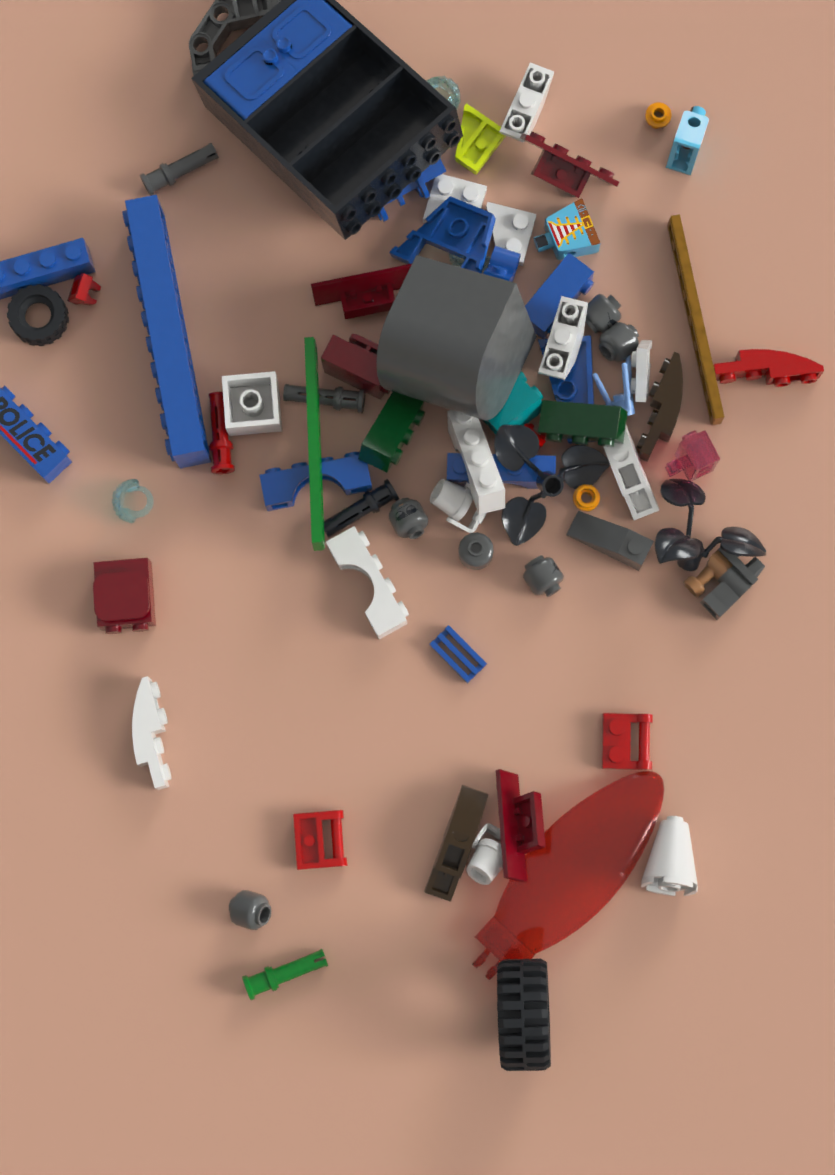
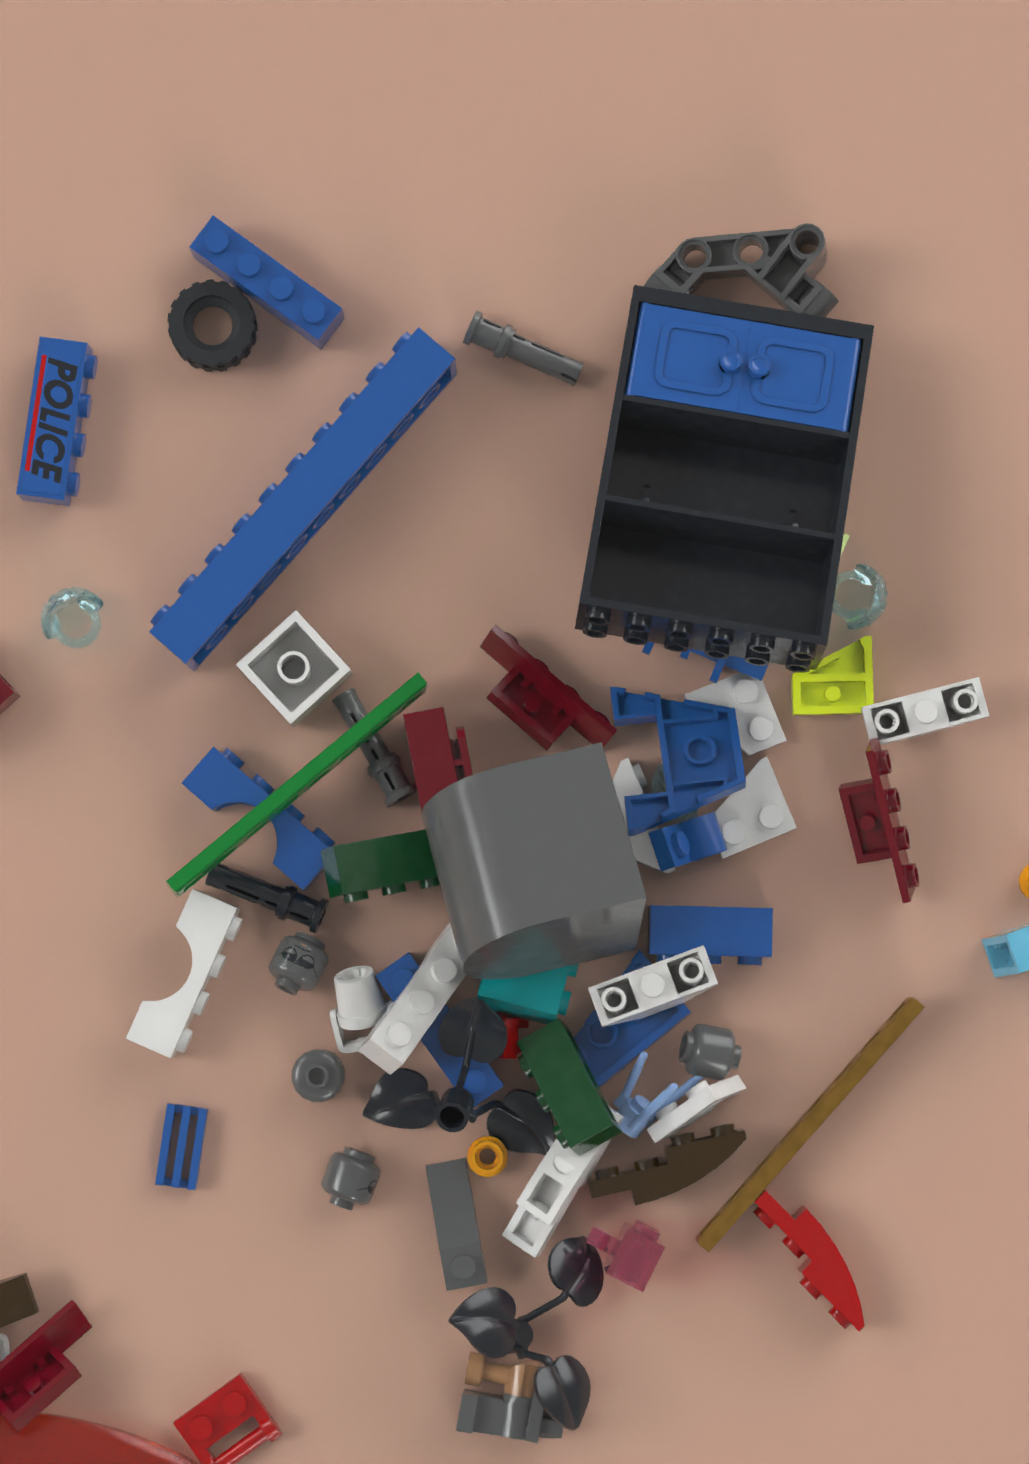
camera: 45 degrees right, 5 degrees up
red tile [67,273,101,306] -> none
red pin [209,392,235,474] -> none
torso [533,198,601,260] -> none
dark grey head [585,294,621,333] -> none

